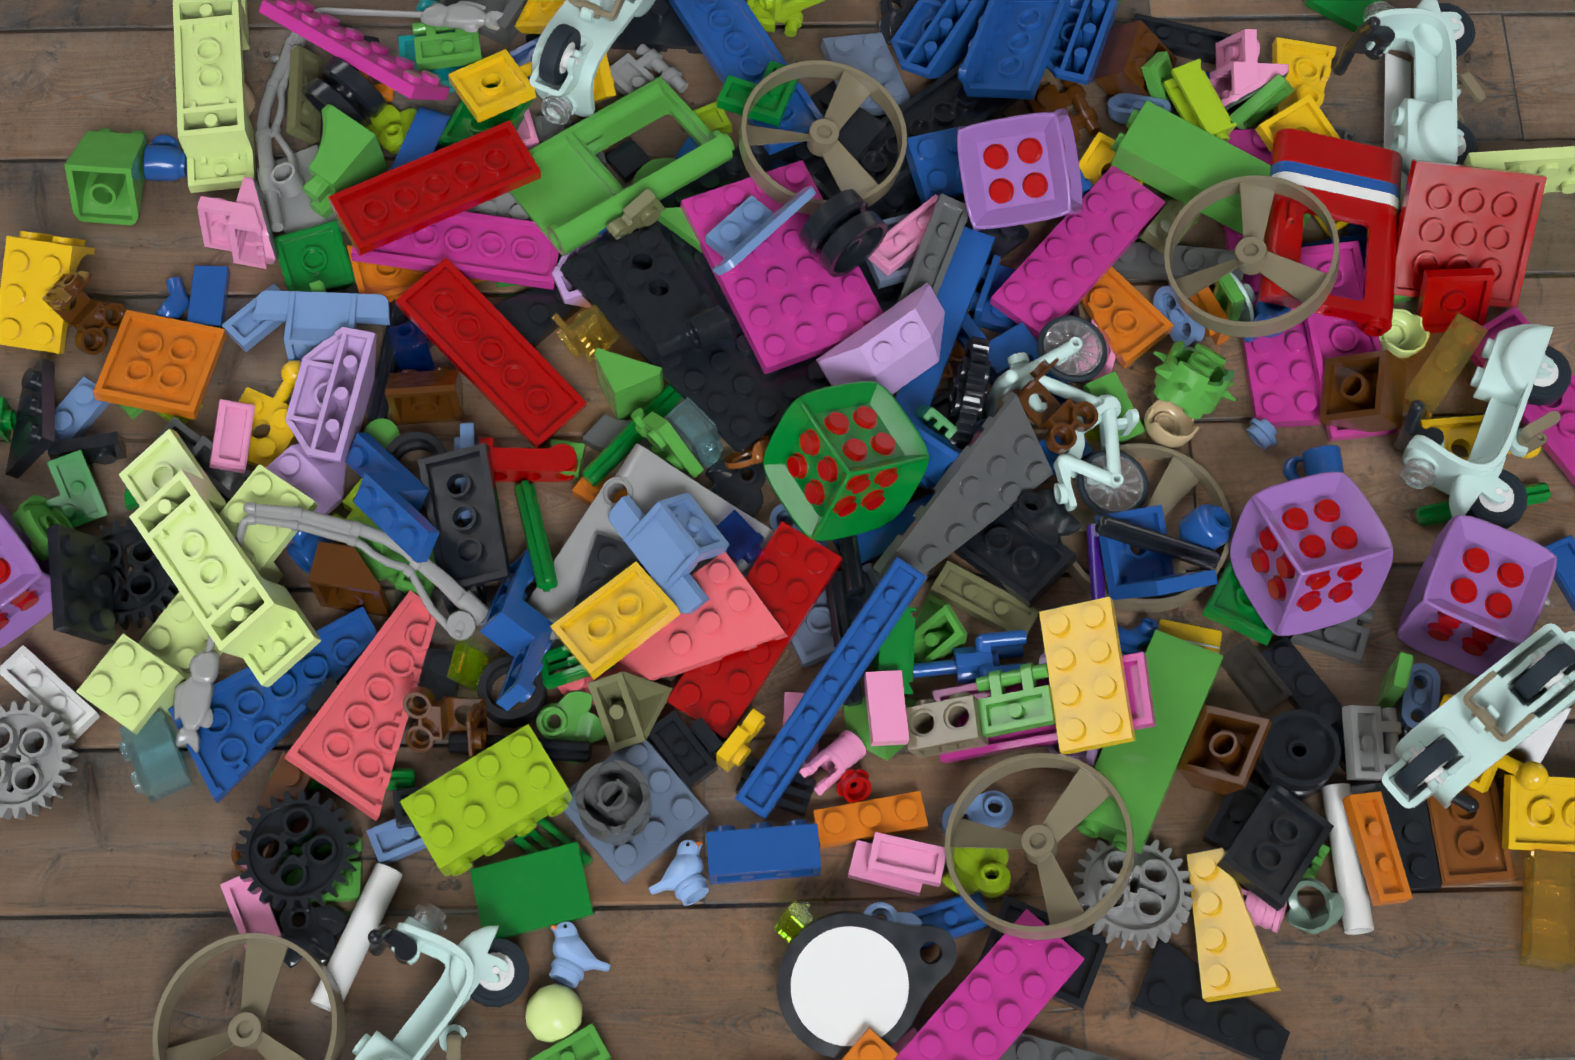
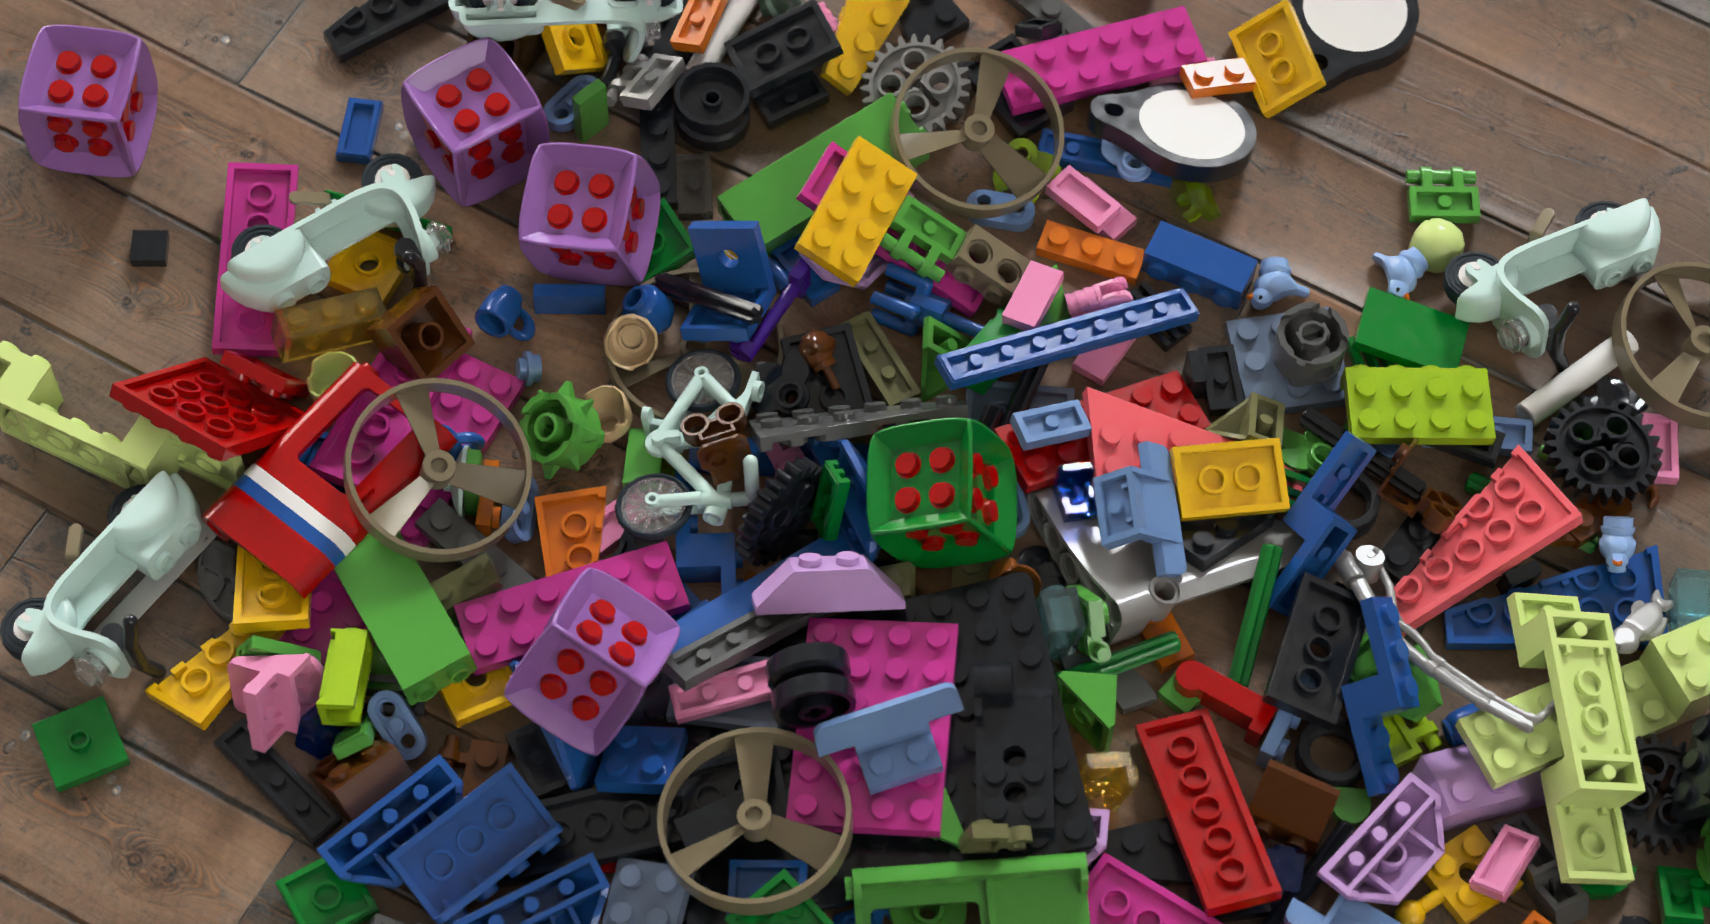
camera: 150 degrees left, 5 degrees down
reddish brown slope [308,540,391,617] -> none
clear neon green tile [447,643,489,690] -> none
yellow plate [716,708,765,772] -> none
red plate [836,768,871,803] -> none
reddish brown slope [1177,704,1272,795] -> none
none -> tan hair [603,314,658,371]
none -> reddish brown piece [798,330,841,391]
none -> medium blue plate [1009,399,1092,451]
none -> black tile [1015,17,1062,41]
none -> light blue animal [1599,516,1636,573]

